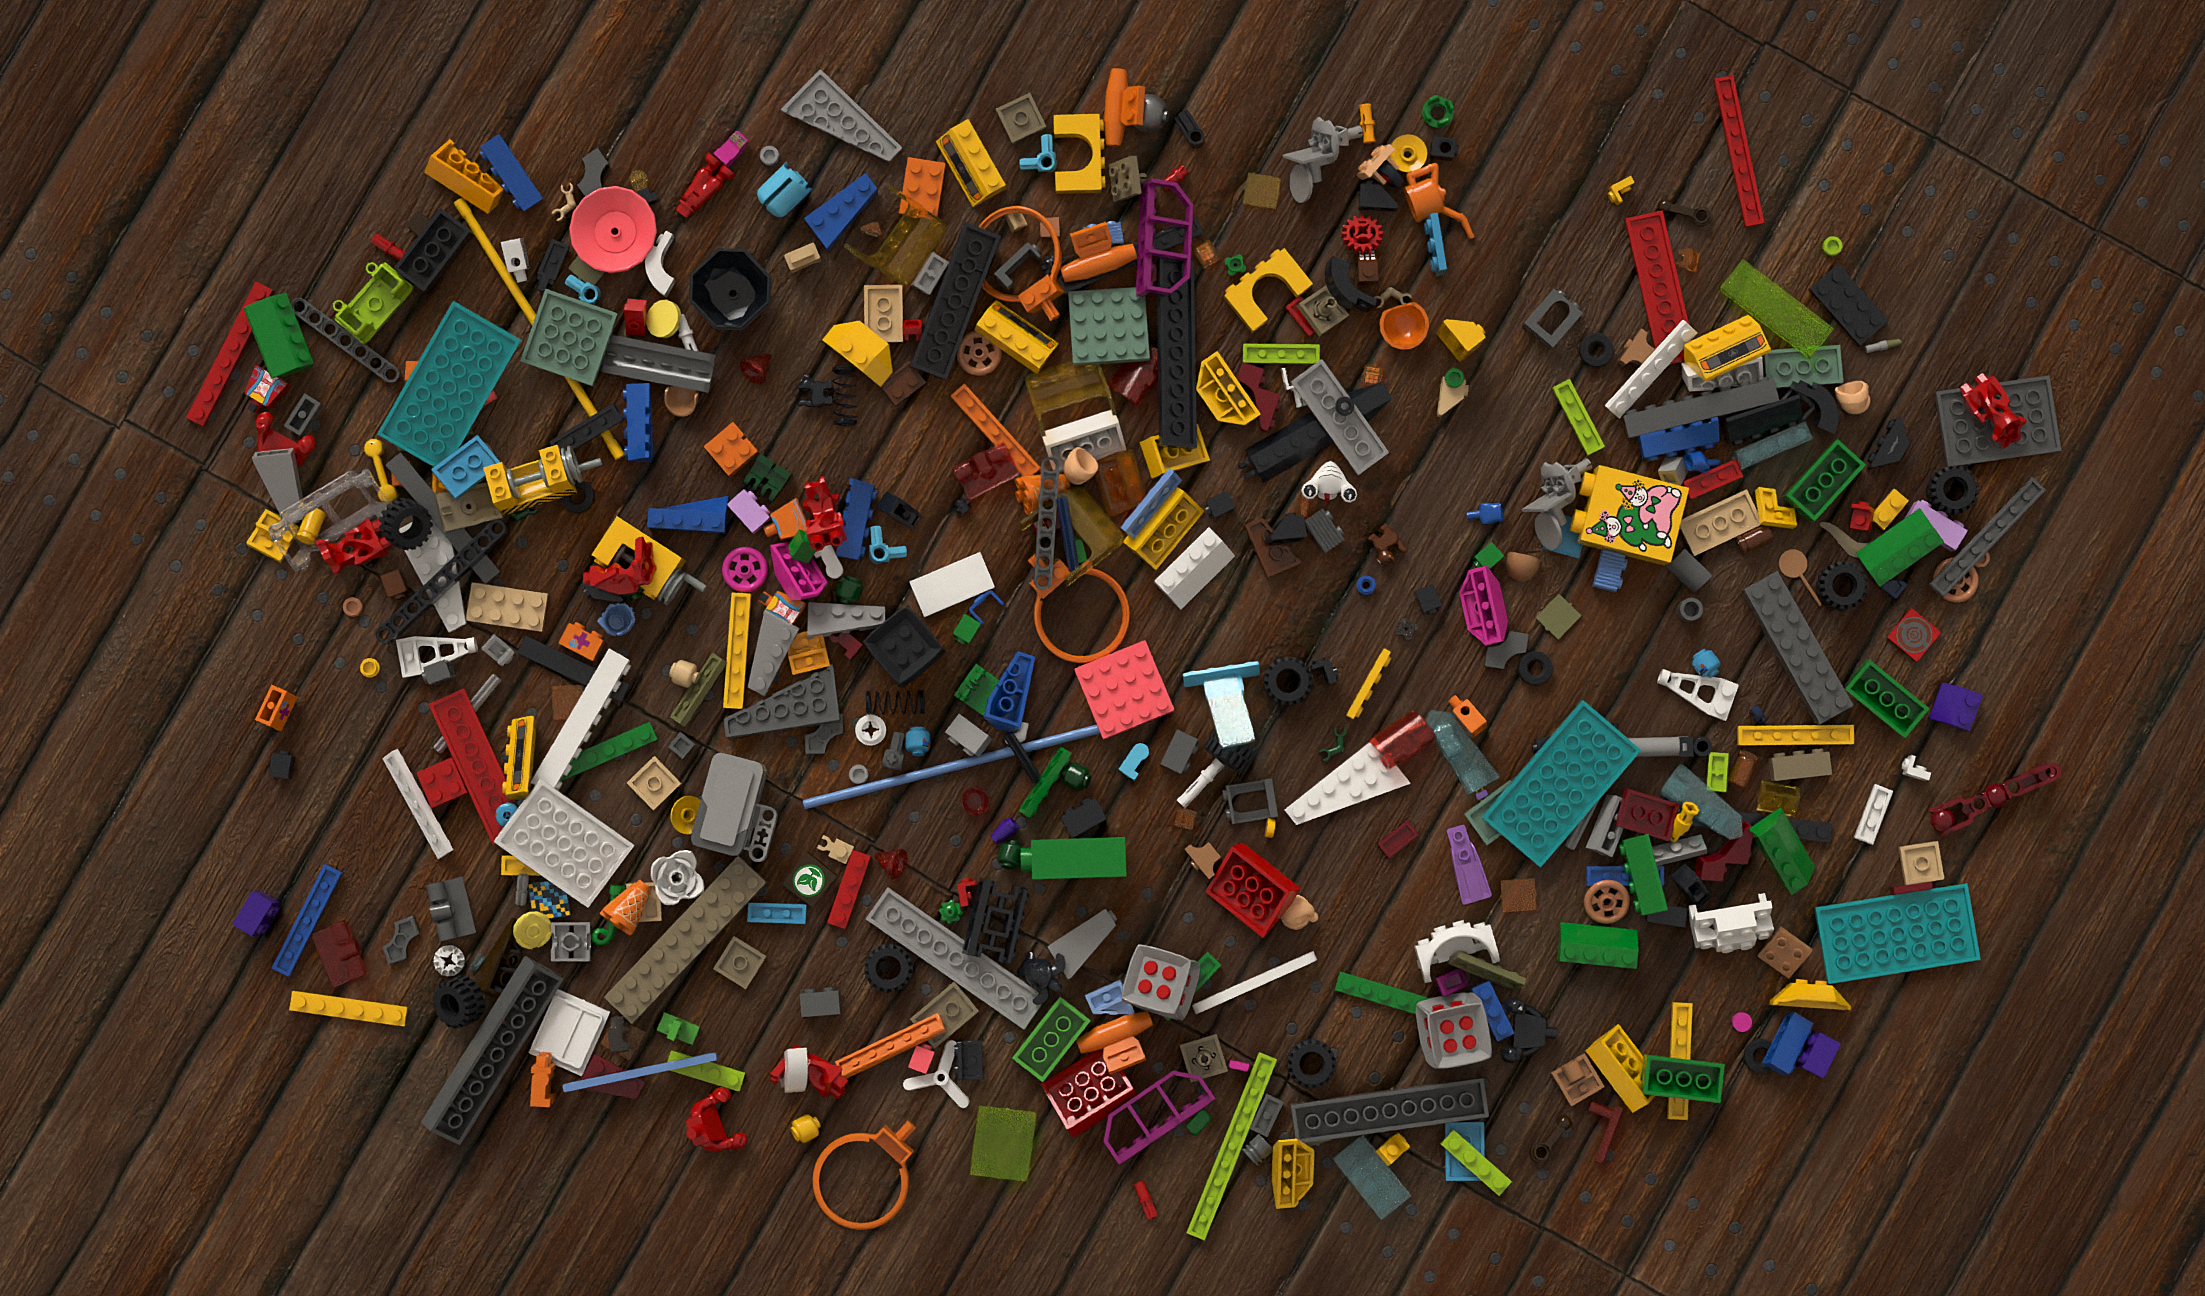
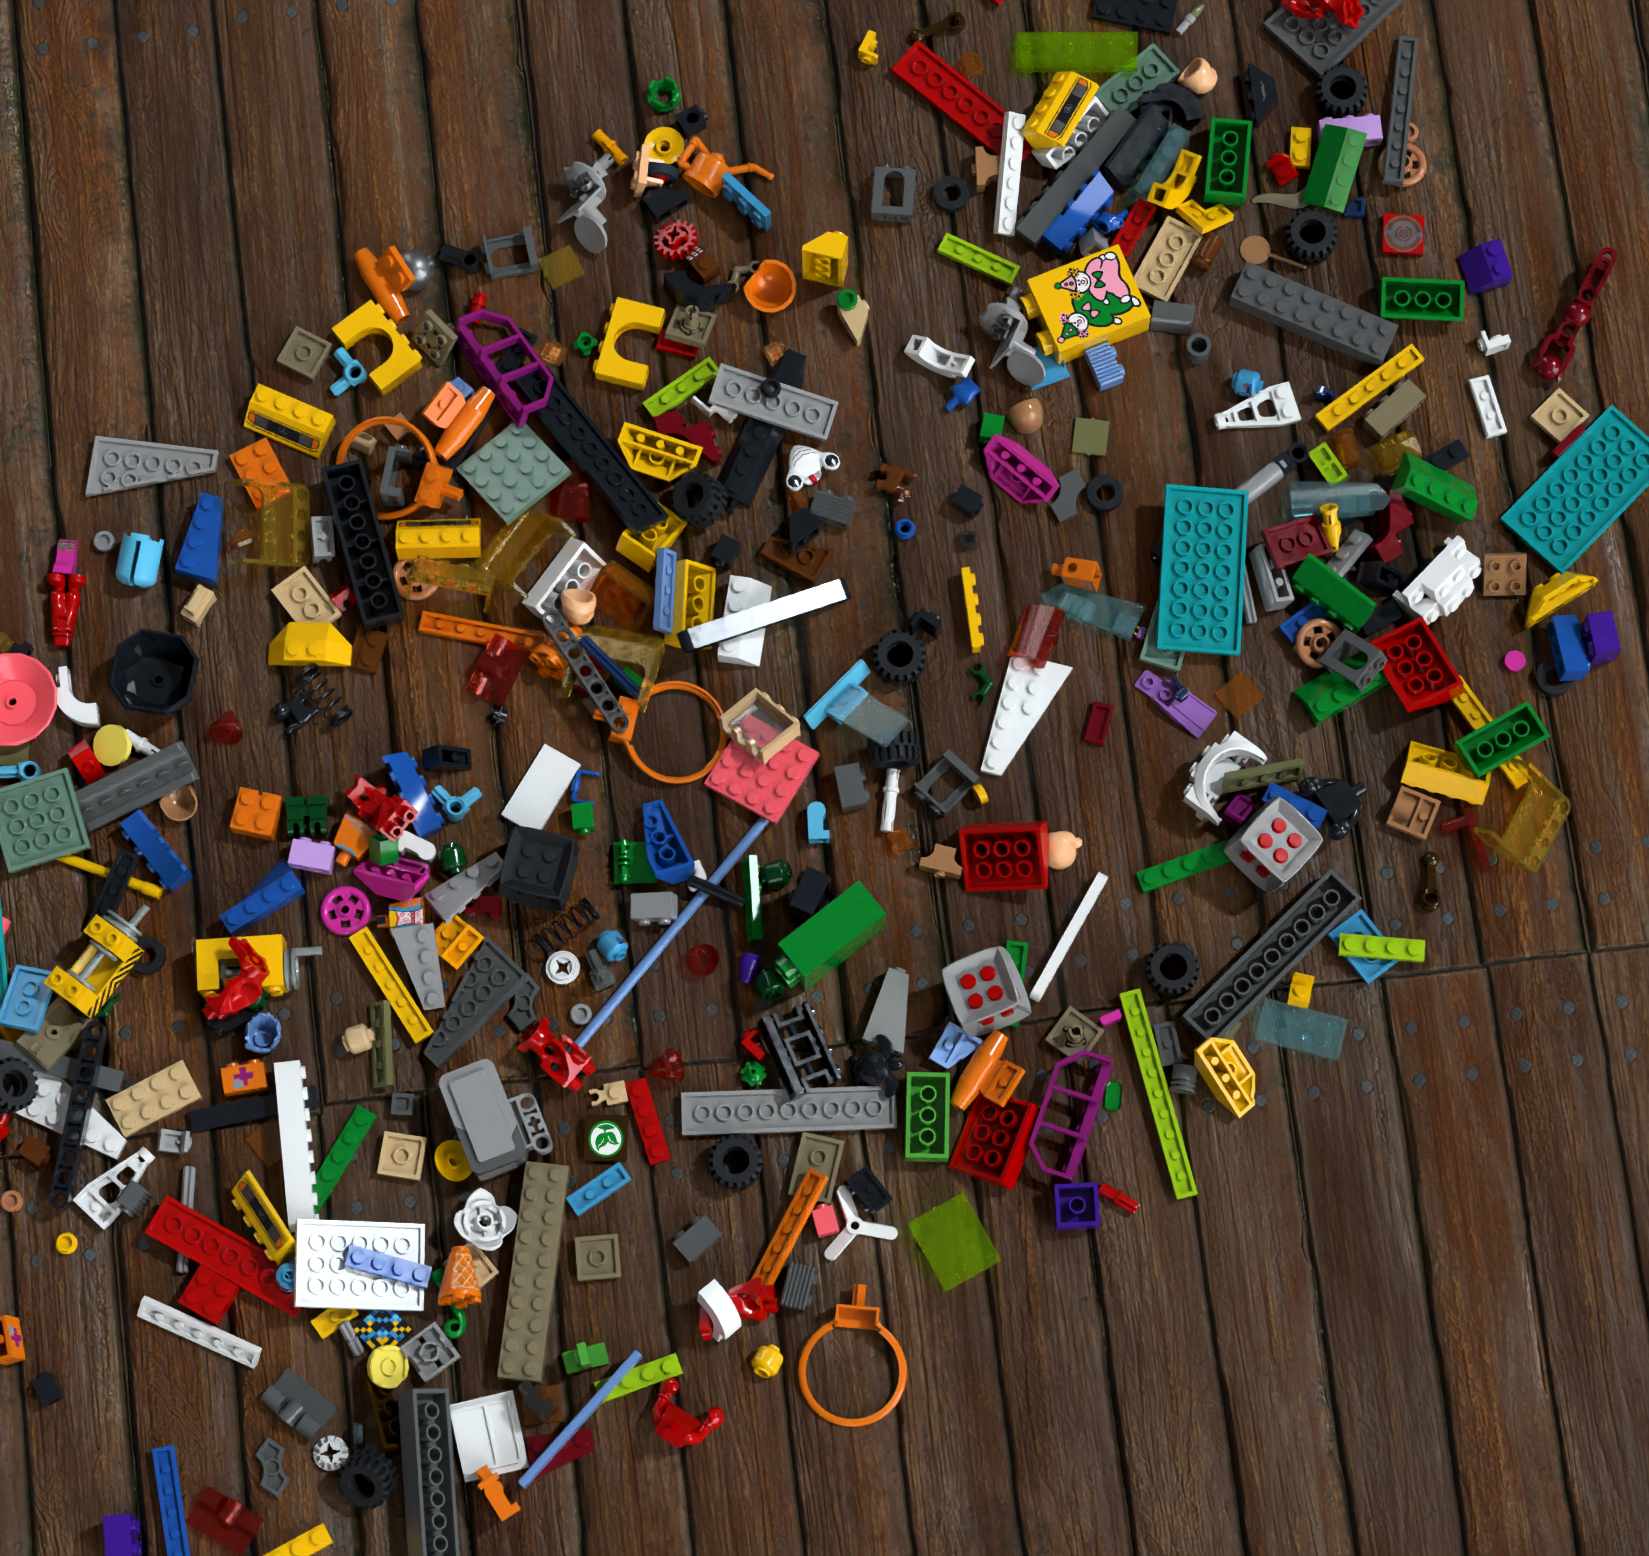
camera: 30 degrees left, 10 degrees down
none -> plate [343,1244,432,1289]
none -> clear yellow windscreen [405,555,495,613]
none -> dark grey panel [480,226,540,280]
none -> red hips [517,1016,597,1092]
none -> black tyre [670,471,728,528]
none -> beam [676,578,852,654]
none -> window [719,688,801,765]
none -> dark grey brick [779,1261,819,1312]
none -> white arch [904,335,975,379]
none -> dark purple brick [1053,1182,1100,1231]
none -> yellow arch [1147,149,1202,209]
none -> dark blue hand [1170,673,1188,703]
none -> dark grey panel [1319,629,1388,692]
none -> red slope [1369,616,1463,713]
none -> clear yellow windscreen [1473,758,1571,872]

